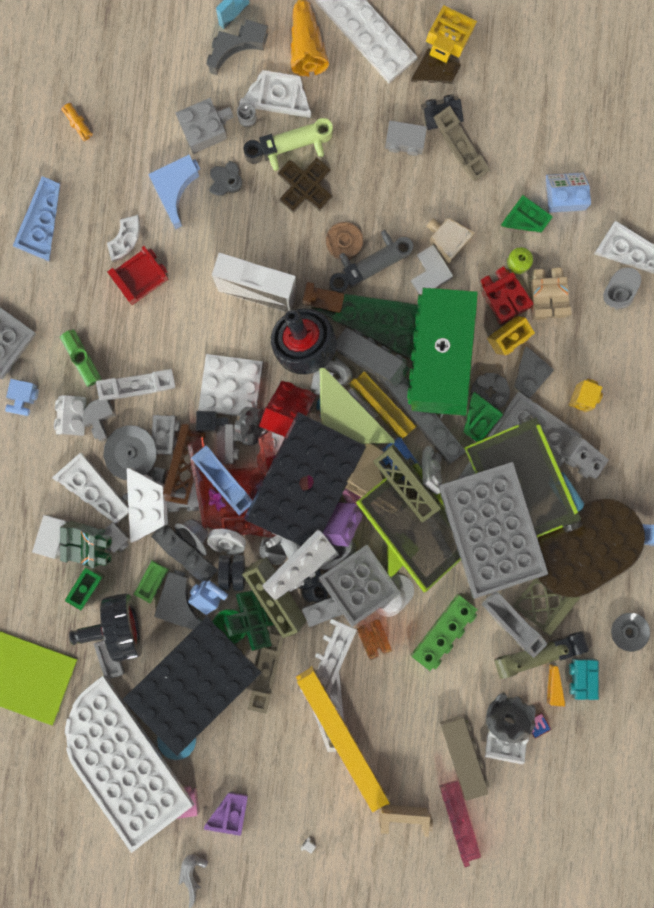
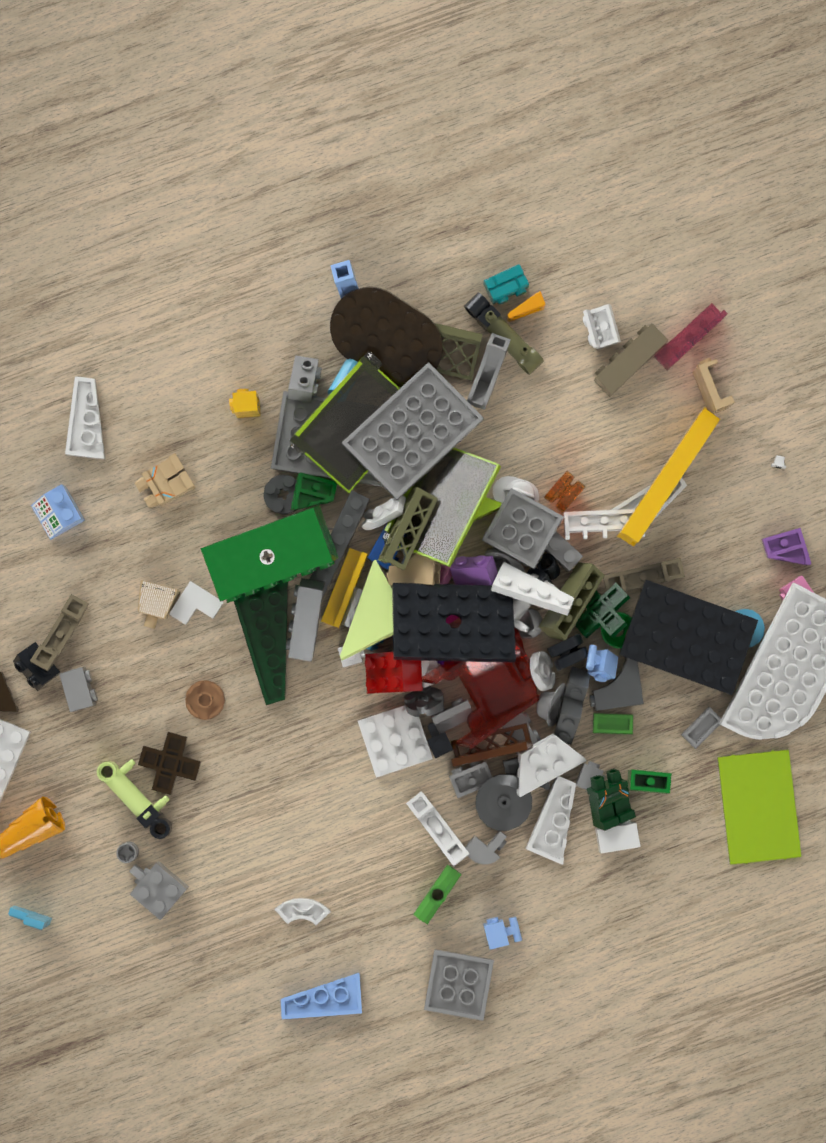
camera: 115 degrees left, 0 degrees up
white bracket [54,395,86,436] -> none
light orange pin [61,103,93,141] -> none
black wheel [69,593,142,662] -> none
red panel [107,246,169,305] -> none
light blue arch [148,155,200,229] -> none
light blue arch [191,445,252,515] -> none
dark grey arch [206,19,269,75] -> none
dark grey plate [209,161,243,196] -> none
magenta plant [209,489,226,512] -> none
white tile [212,253,297,312] -> none
white wing [239,70,311,118] -> none
black wheel [270,308,337,375] -> none
reddish brown bracket [303,282,344,313] -> none
white piece [324,357,352,386] -> none
dark grey piece [329,230,413,293] -> none
bright green brick [411,594,478,671] -> none
red hips [480,266,533,326] -> none
dark grey plate [486,692,536,743] -> none
yellow brick [487,316,535,356] -> none
green wing [500,195,553,233] -> none
lime head [507,247,533,274] -> none
dark grey wing [514,346,554,399] -> none
tile [532,712,552,739] -> none
light grey piece [603,267,641,310] -> none
dark grey dish [611,613,650,652] -> none

